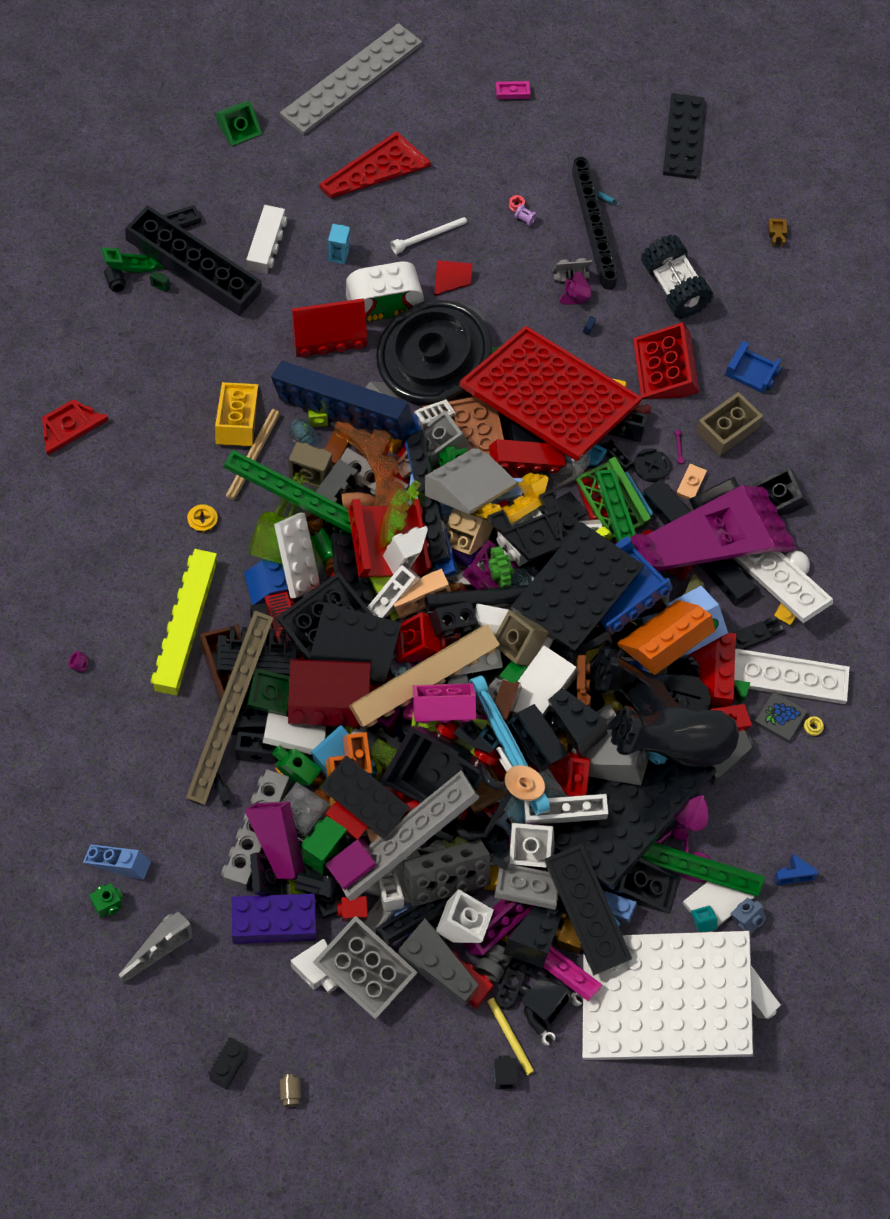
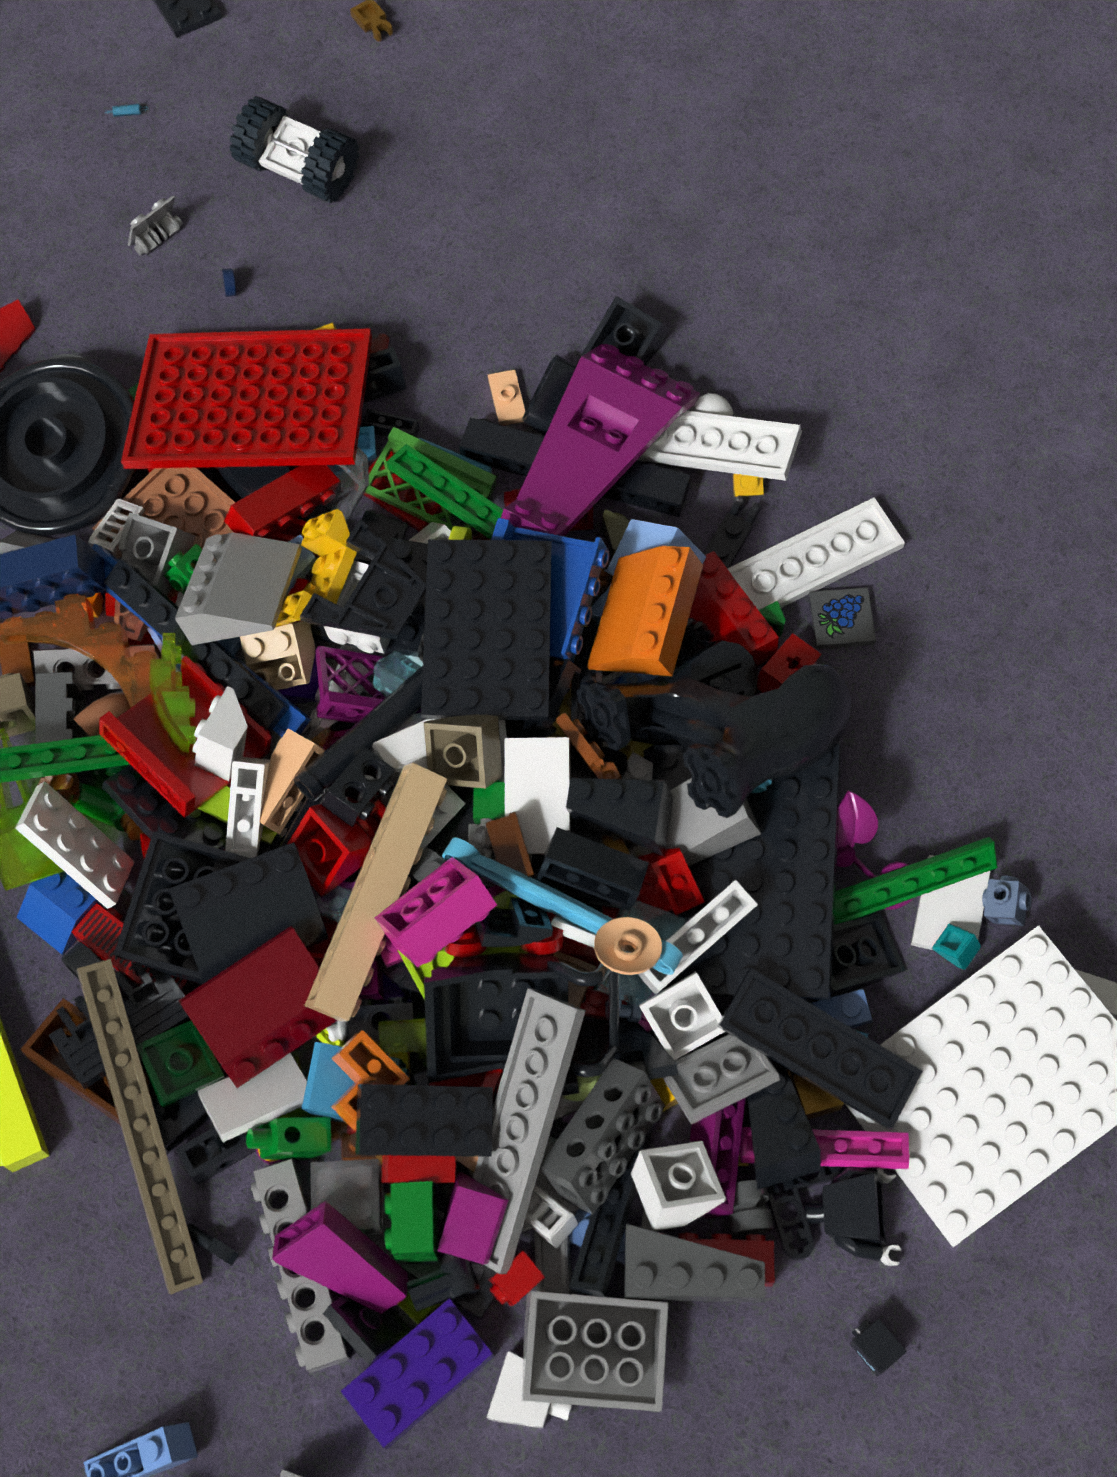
camera: 30 degrees left, 5 degrees up
light yellow bar [487,998,534,1076] -> none
bright green gear [488,546,513,587] -> none
coral bush [509,195,525,212] -> none
lavender bush [514,204,537,226] -> none
magenta brick [559,271,592,305] -> none
black beam [572,157,618,290] -> none
red slope [633,322,699,399] -> none
black tile [633,448,670,482] -> none
magenta hinge [674,430,684,464] -> none
dark tan brick [696,392,763,456] -> none
blue panel [725,341,782,394] -> none
blue slope [773,854,818,886] -> none
light yellow plate [804,717,824,736] -> none

